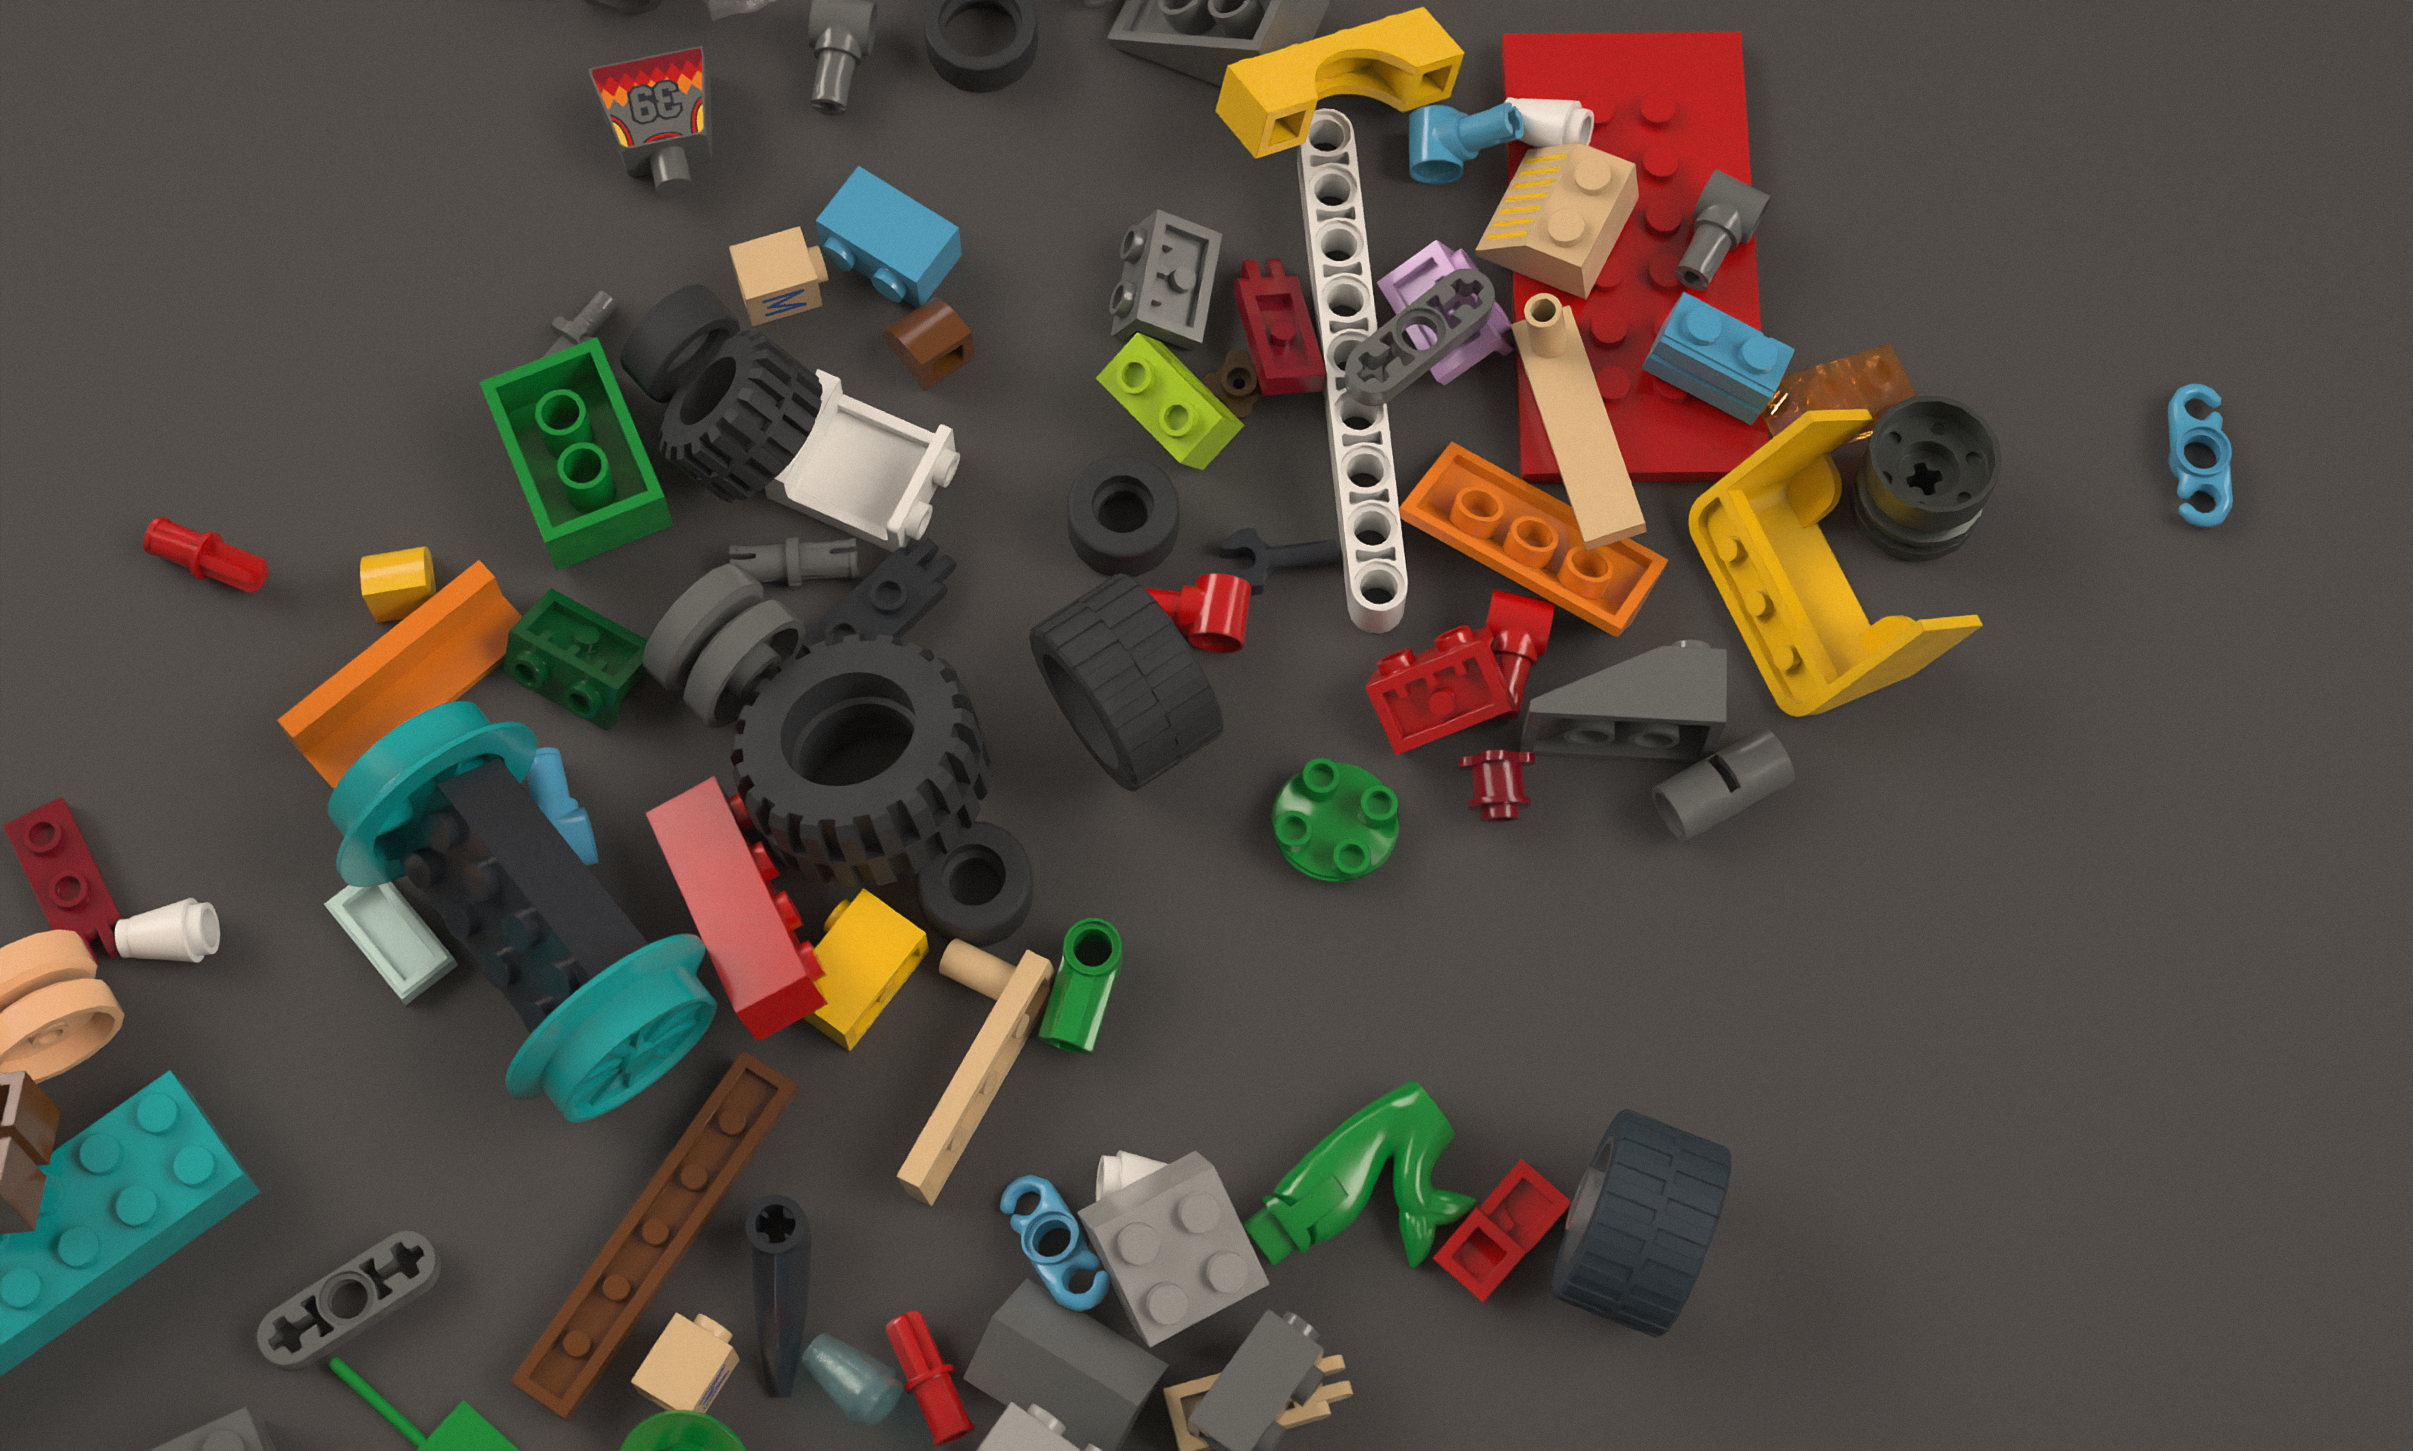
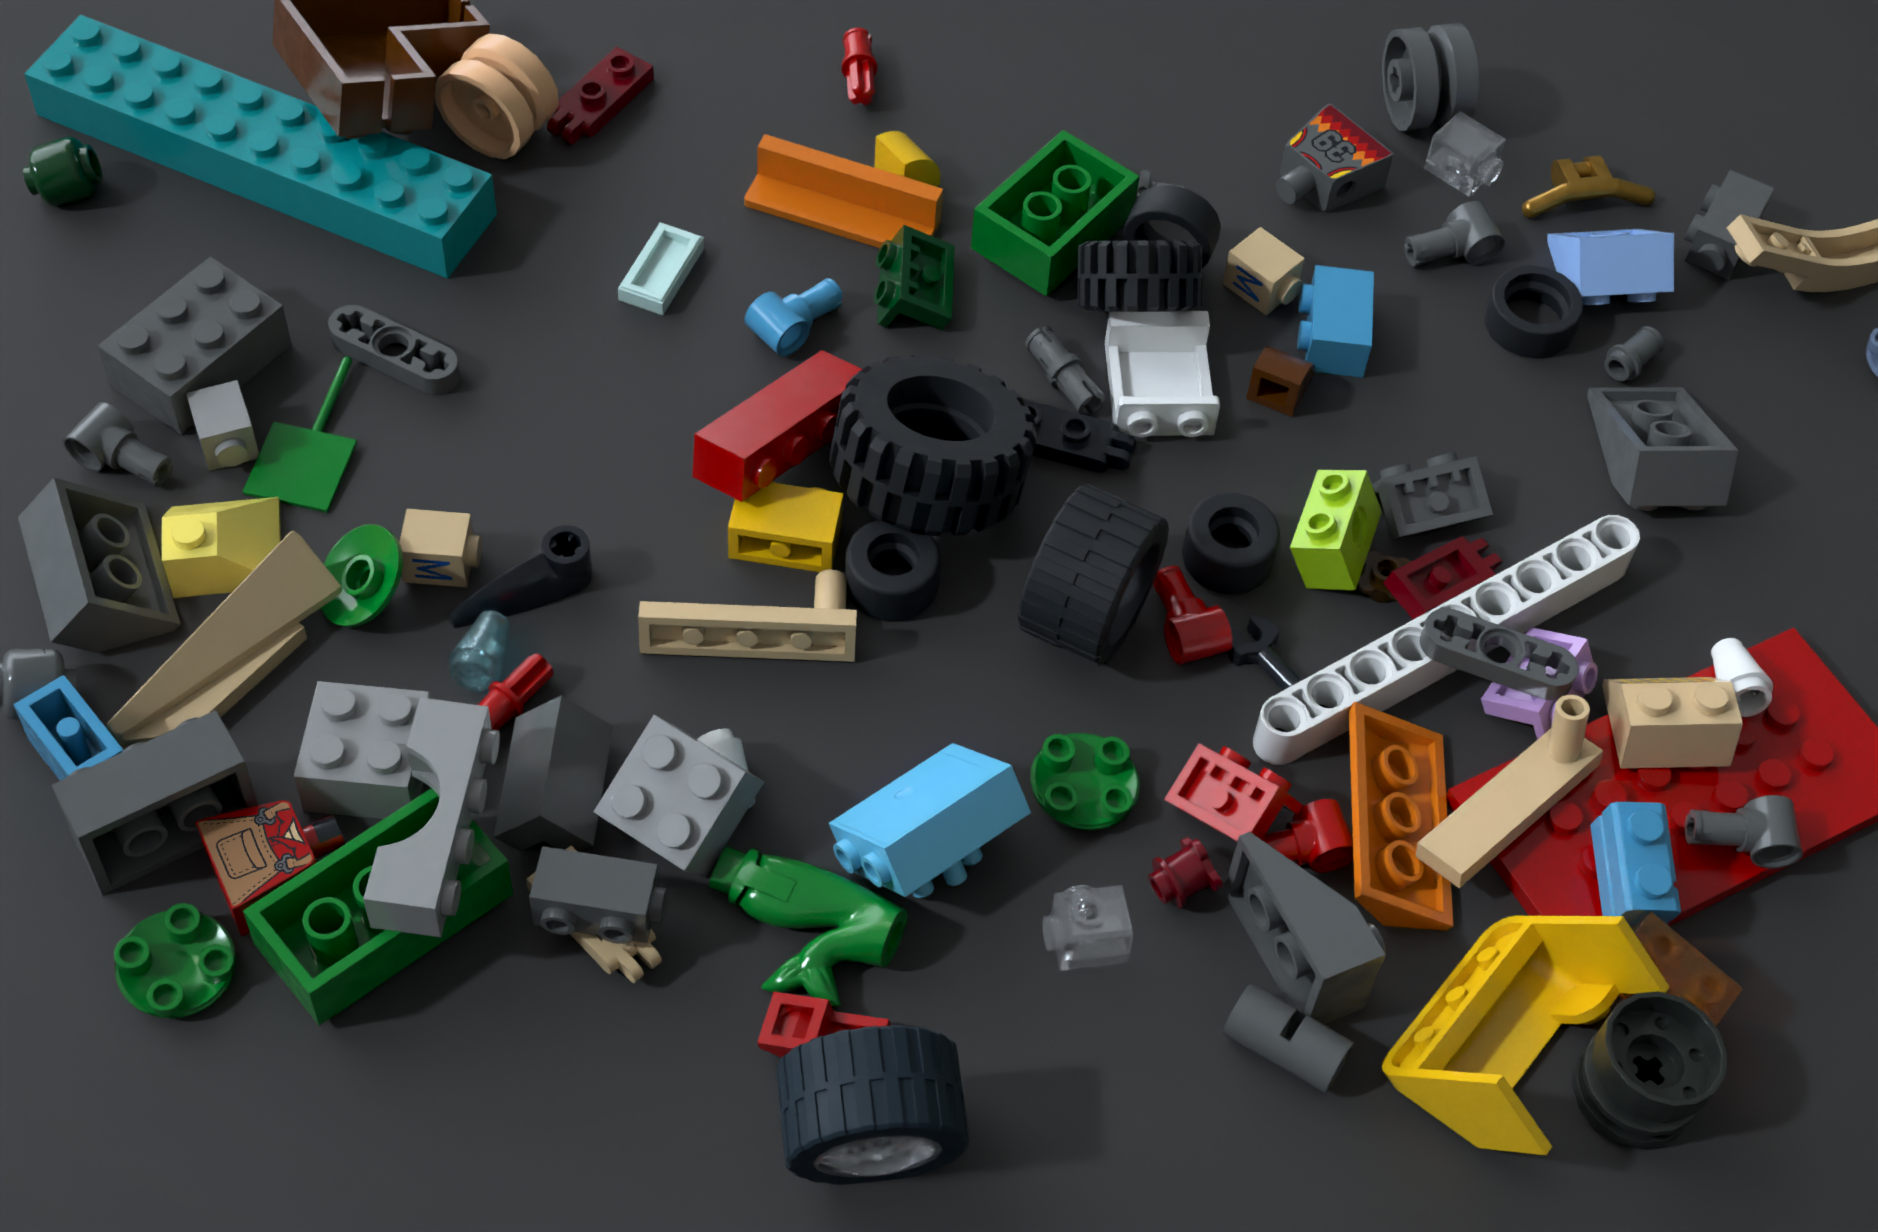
camera: 60 degrees right, 15 degrees down
white cone [115,898,220,962] -> none
brick [328,701,717,1123] -> none
reddish brown plate [509,1050,799,1423] -> none
dark grey wheel [642,563,806,729] -> none
dark azure piece [1000,1175,1110,1312] -> none
green piece [1038,918,1123,1056] -> none
yellow arch [1216,7,1465,159] -> none
dark azure pin [1409,102,1524,185] -> none
none -> medium azure piece [829,743,1031,898]
none -> clear brick [1043,885,1134,971]

